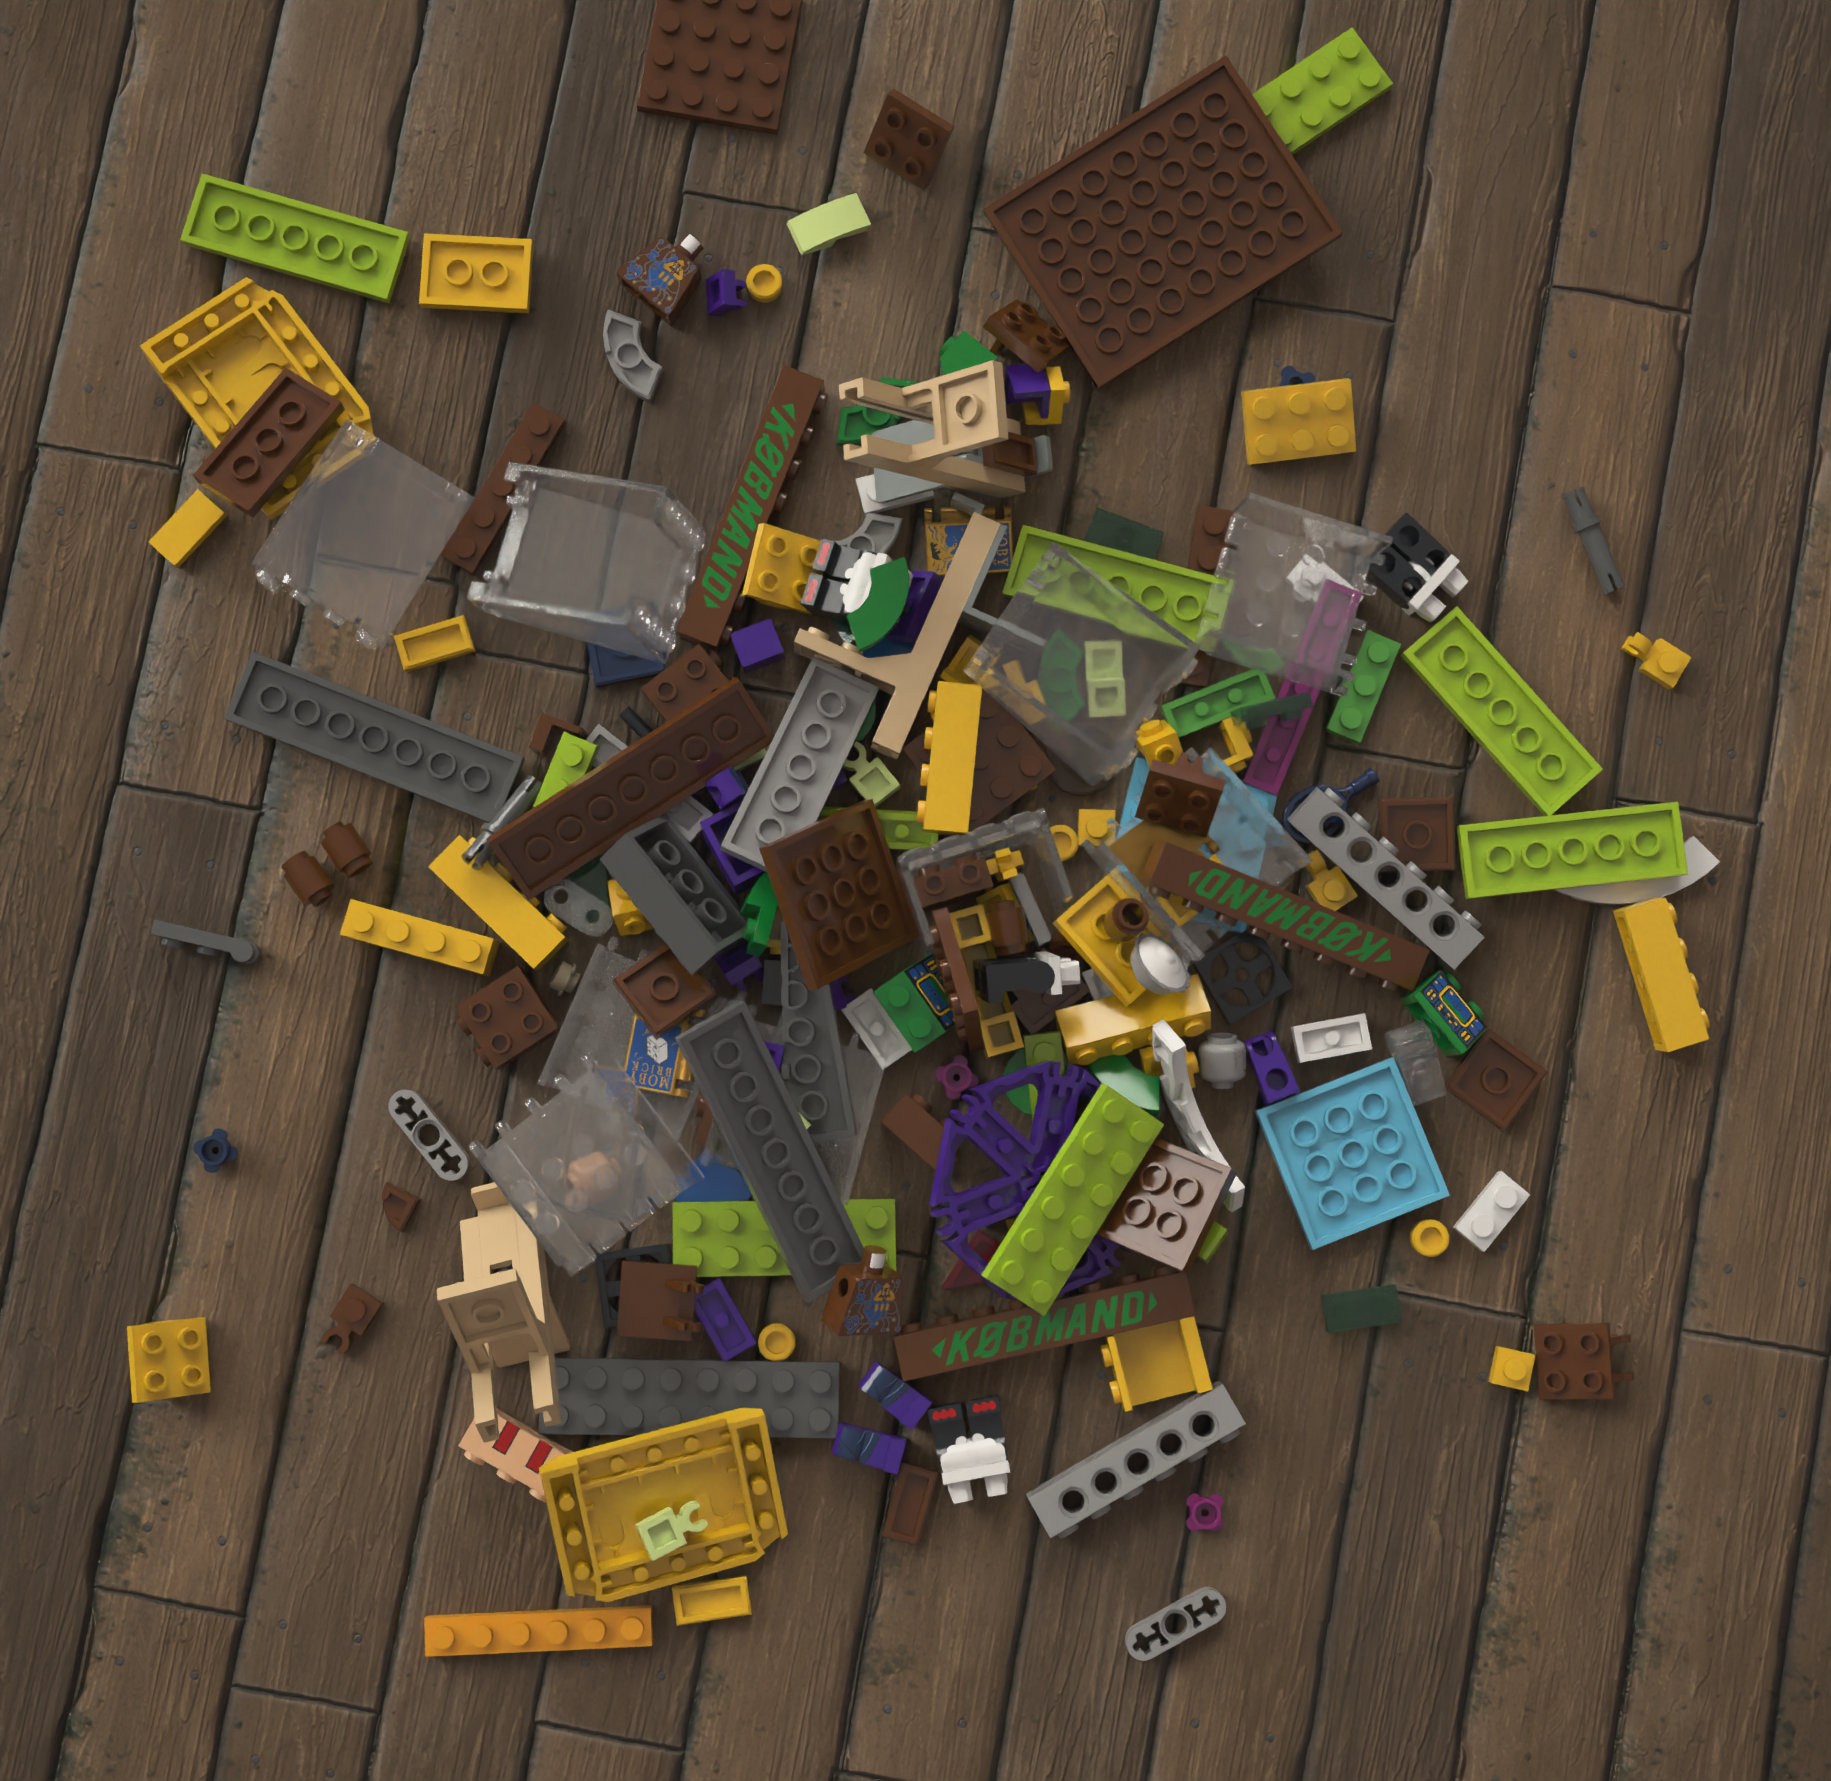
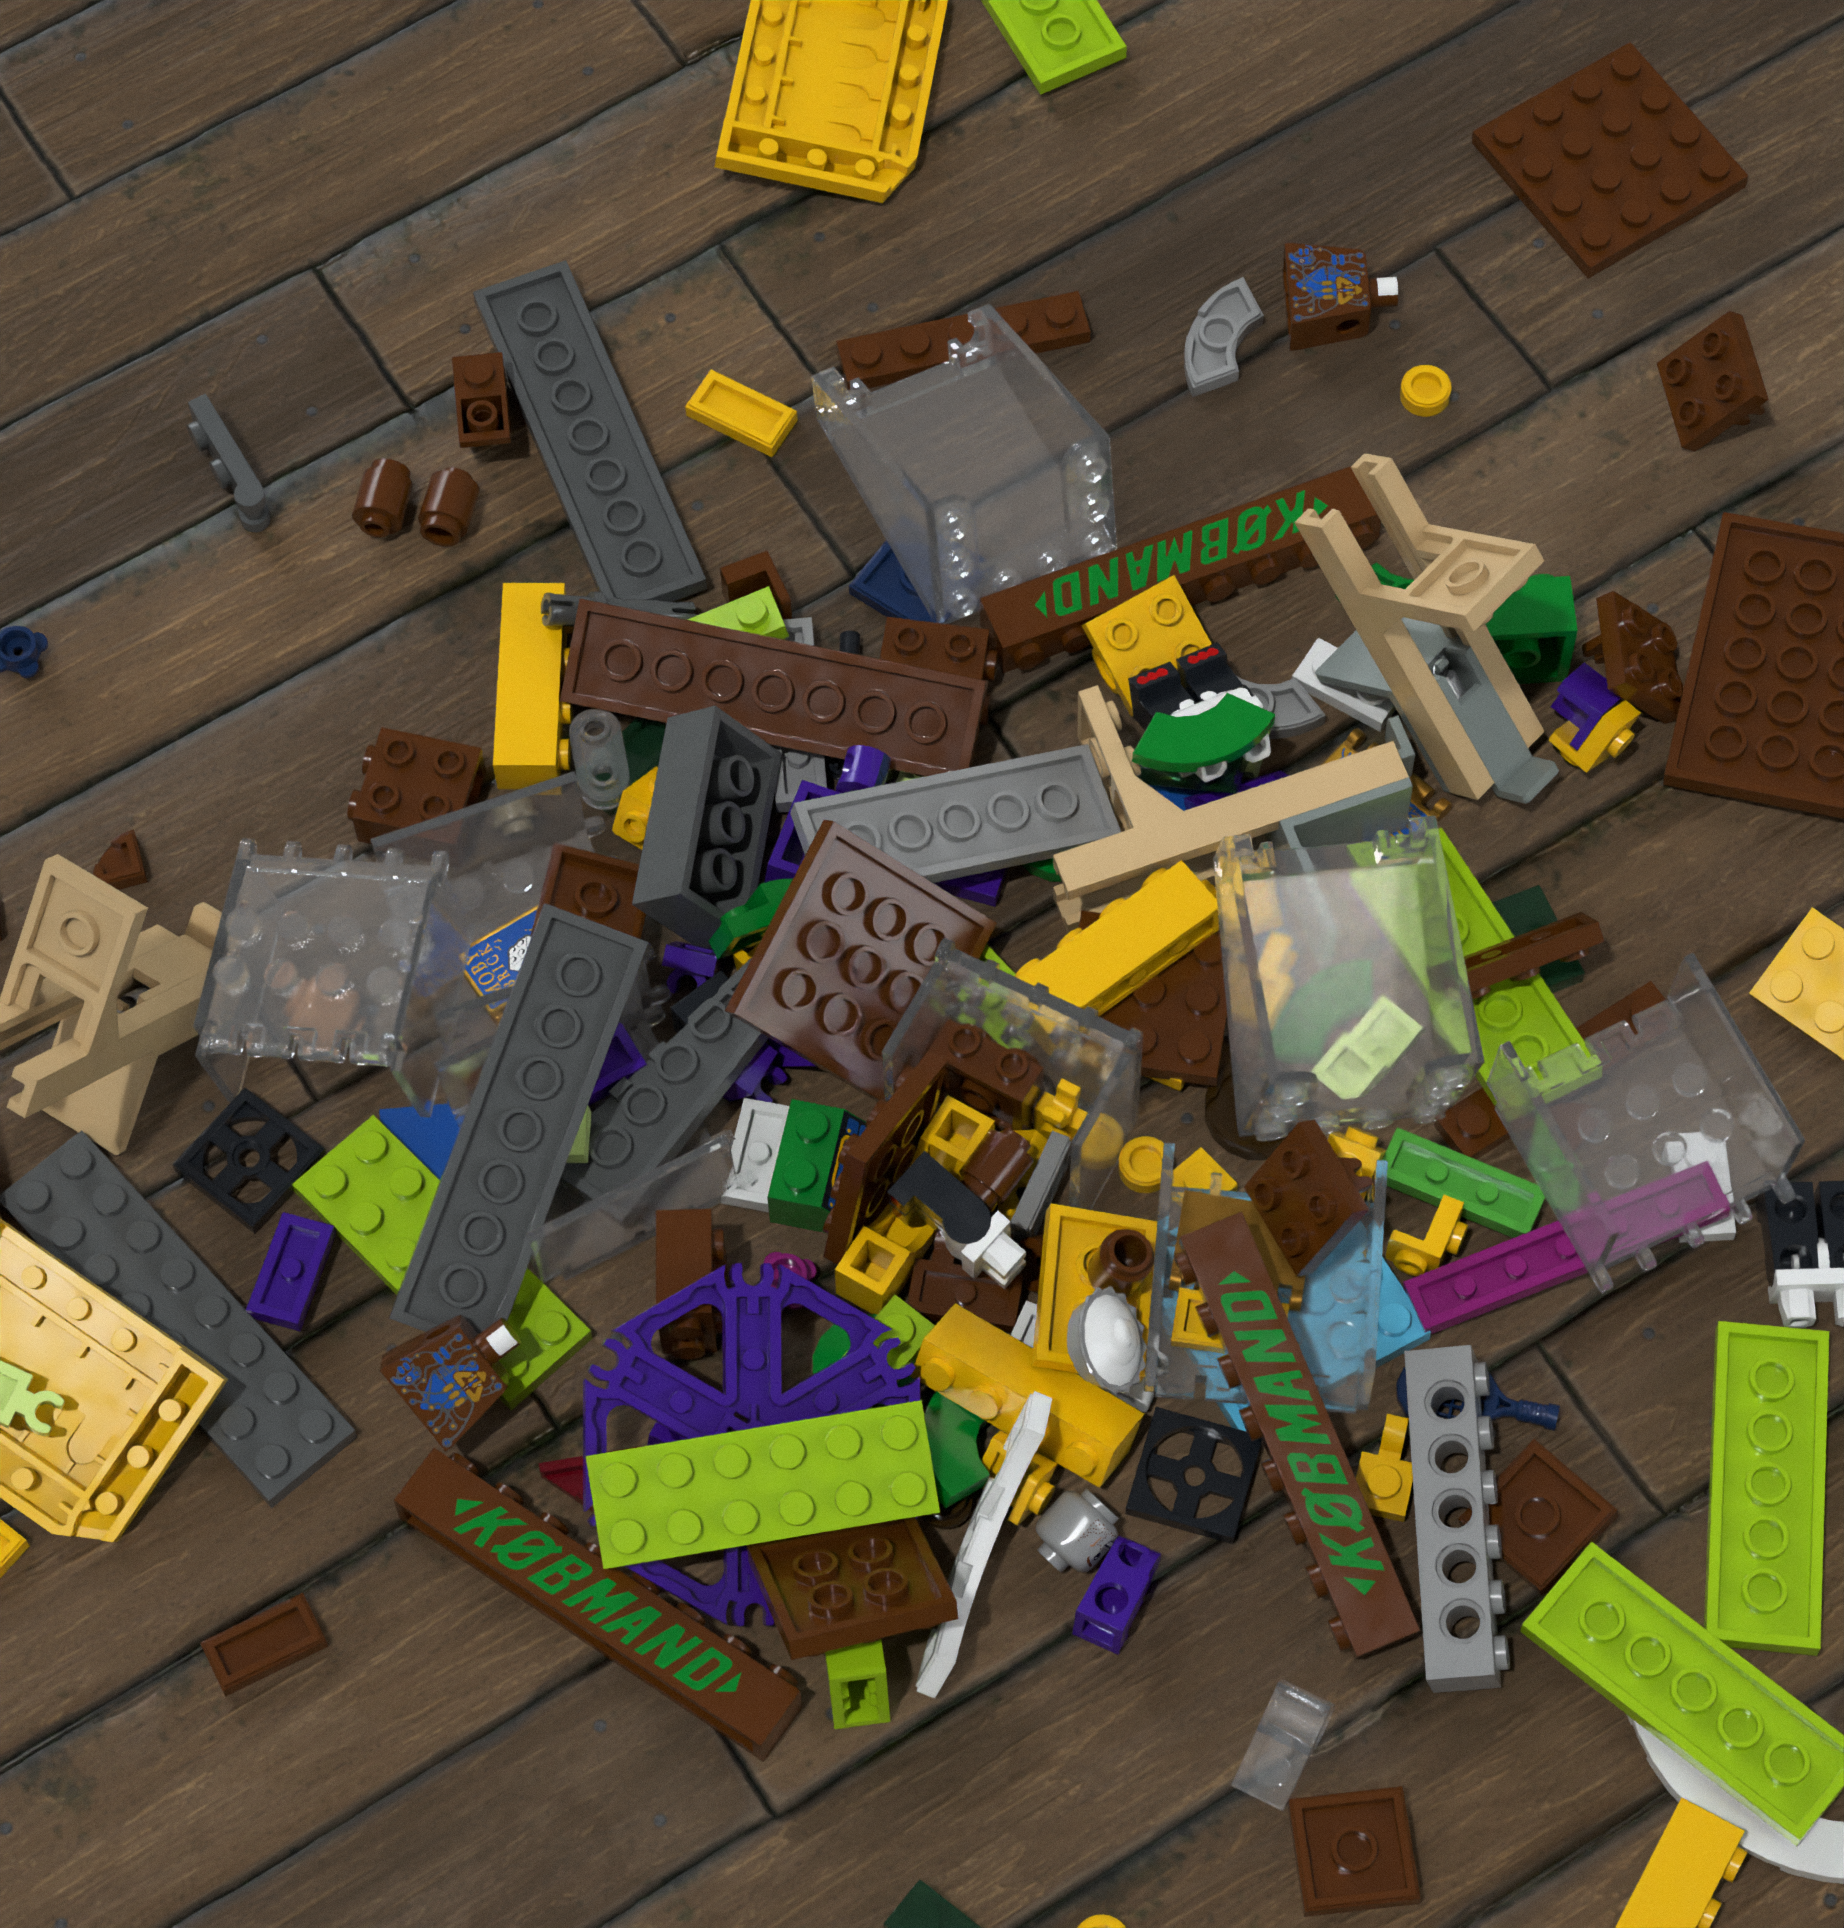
camera: 55 degrees right, 20 degrees down
yellow tile [148,489,227,568] -> none
reddish brown plate [193,367,345,518] -> none
clear windscreen [251,419,475,651] -> none
yellow brick [340,899,500,977] -> none
light grey beam [388,1089,471,1181] -> none
yellow plate [419,233,534,314] -> none
reddish brown plate [617,1260,704,1342] -> none
dark purple tile [706,269,747,316] -> none
dark purple panel [731,618,785,674] -> none
yellow tile [758,1323,796,1361] -> none
yellowish green slope [787,193,871,255] -> none
leg [831,1423,906,1474] -> none
yellowish green plate [842,741,901,808] -> none
leg [858,1361,932,1430] -> none
hips [927,1394,1010,1504] -> none
reddish brown tile [982,432,1038,477] -> none
light grey brick [1026,1381,1246,1539] -> none
yellow panel [1100,1316,1213,1412] -> none
clear green plate [1230,692,1313,730] -> none
medium azure plate [1255,1057,1450,1250] -> none
white plate [1291,1013,1372,1063] -> none
bright green plate [1325,630,1401,745] -> none
slope [1399,970,1488,1057] -> none
none -> reddish brown slope [452,352,511,448]
none -> reddish brown plate [1434,912,1605,1000]

